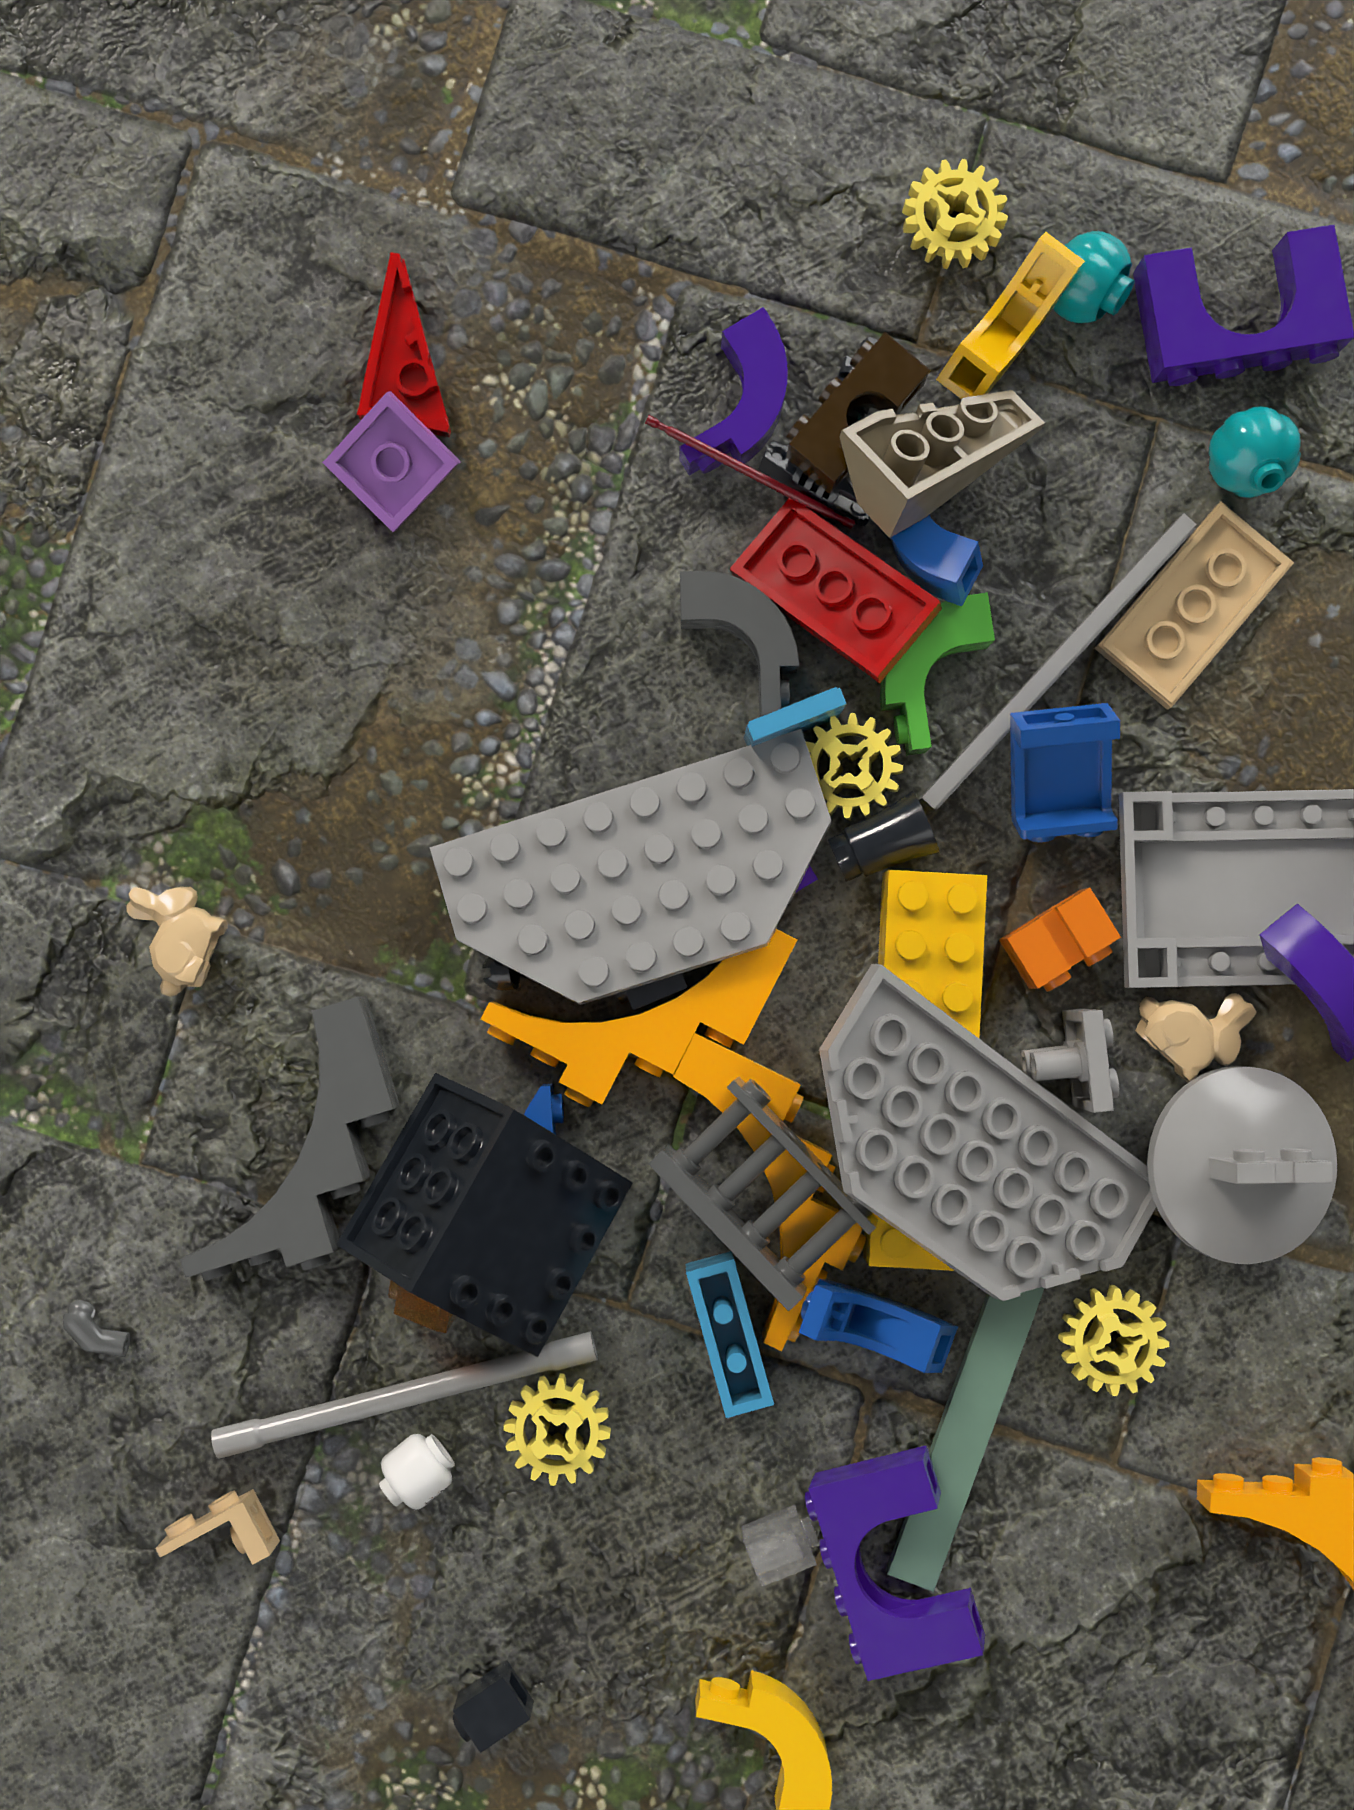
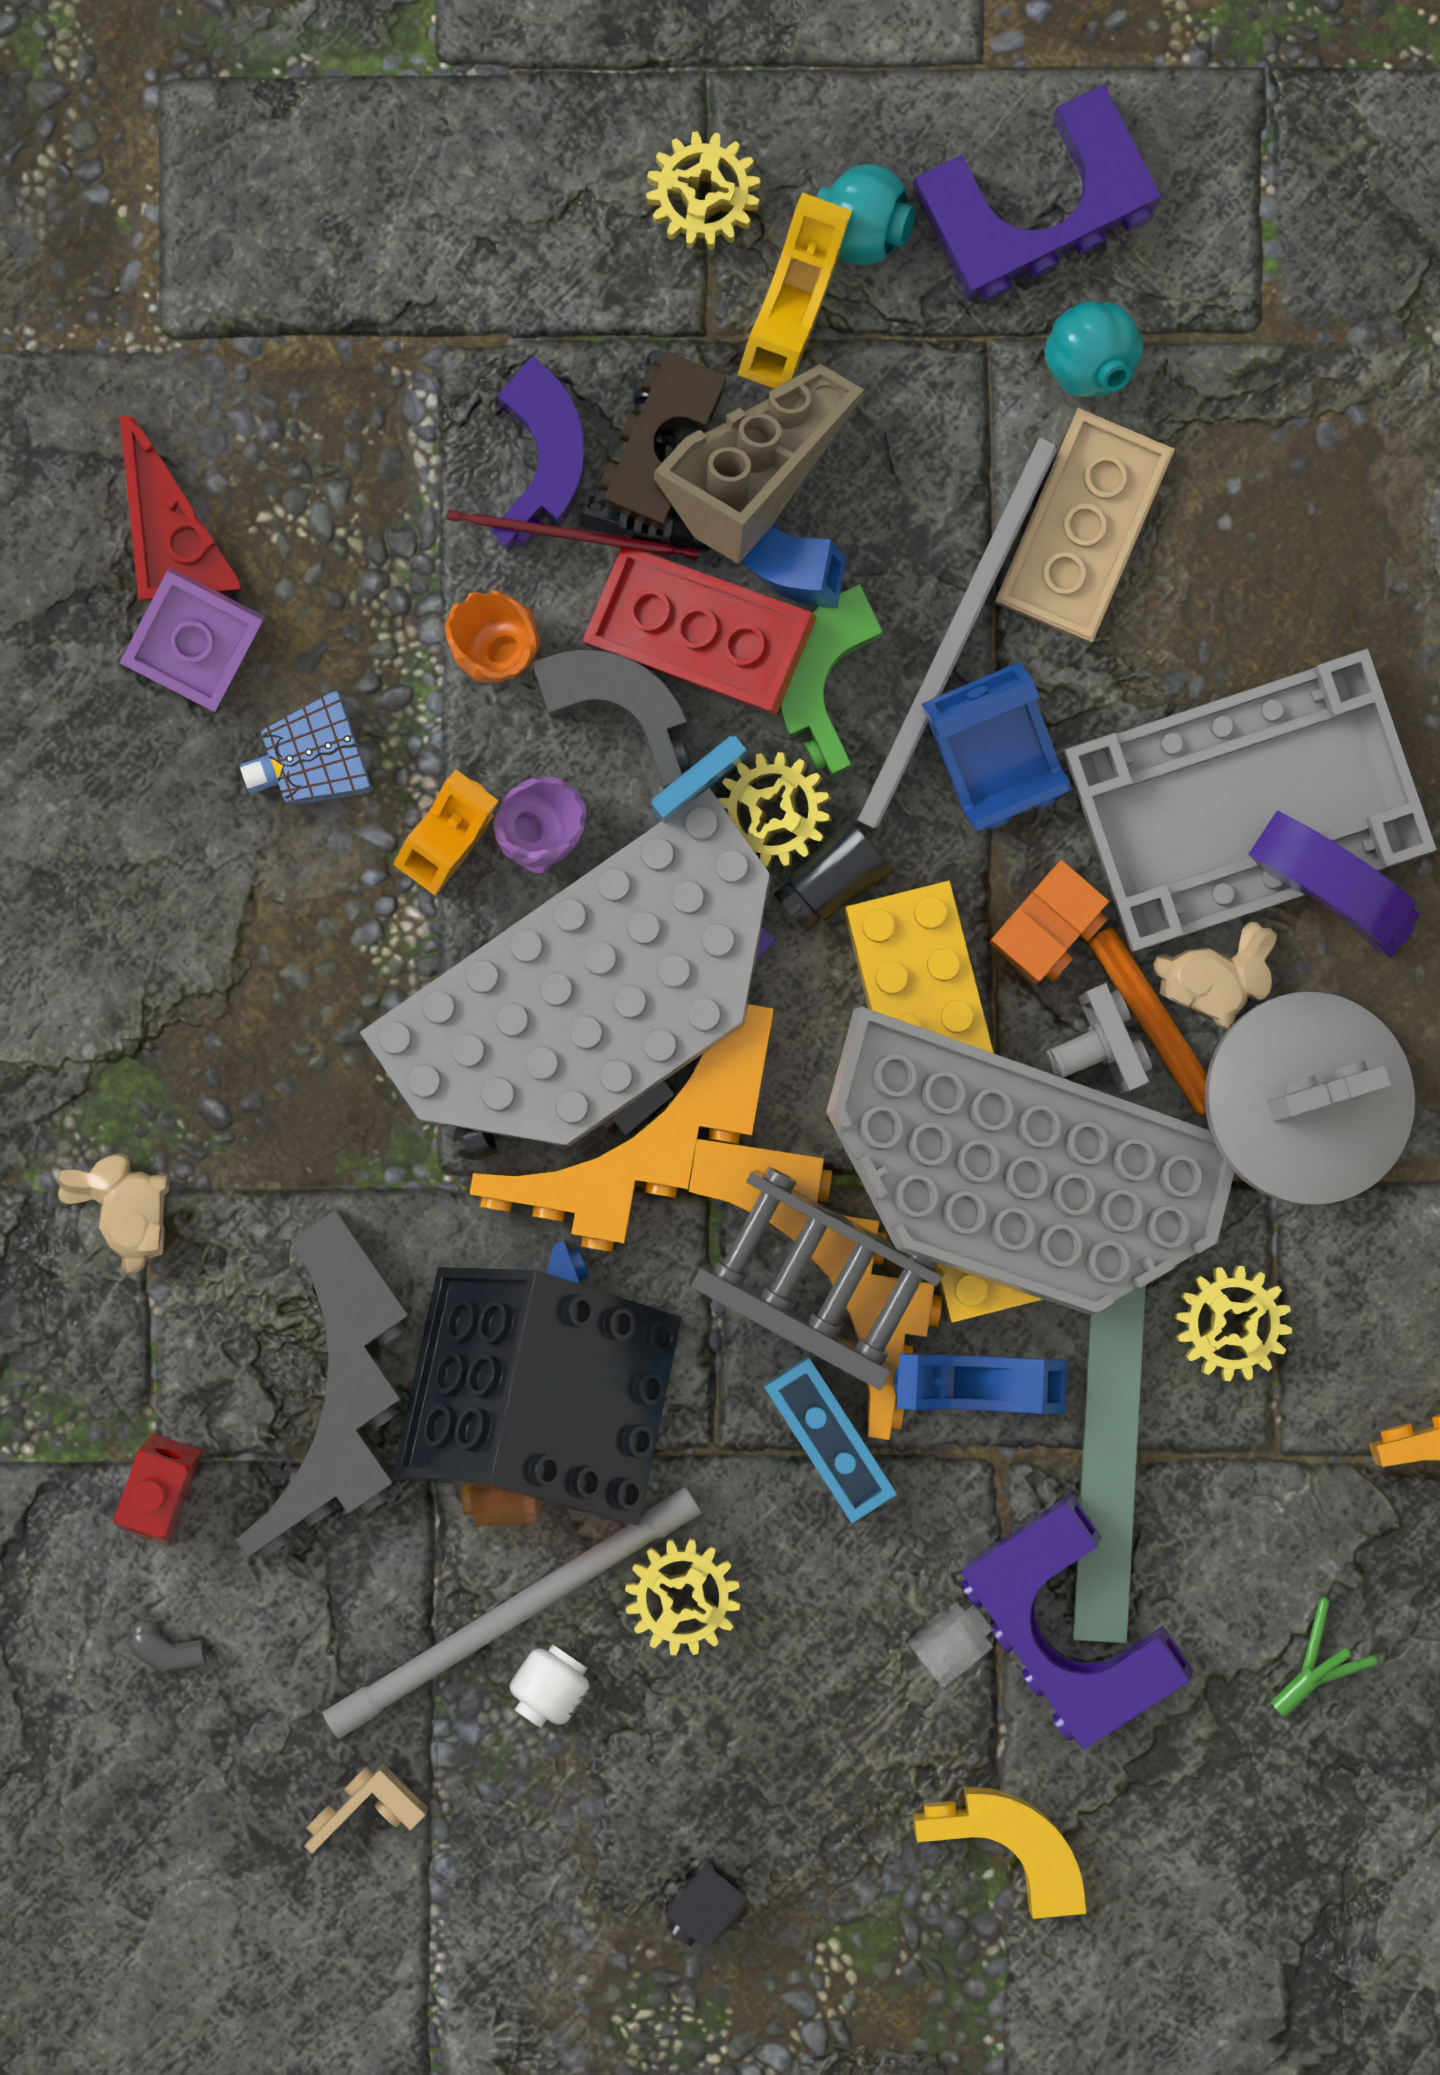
camera: 20 degrees left, 0 degrees up
none -> red torso [113,1433,203,1546]
none -> medium blue torso [240,691,374,806]
none -> light orange brick [393,769,499,896]
none -> orange hair [445,590,540,684]
none -> medium lavender hair [493,777,586,874]
none -> orange axle [1089,927,1207,1115]
none -> bright green plant [1271,1597,1378,1717]

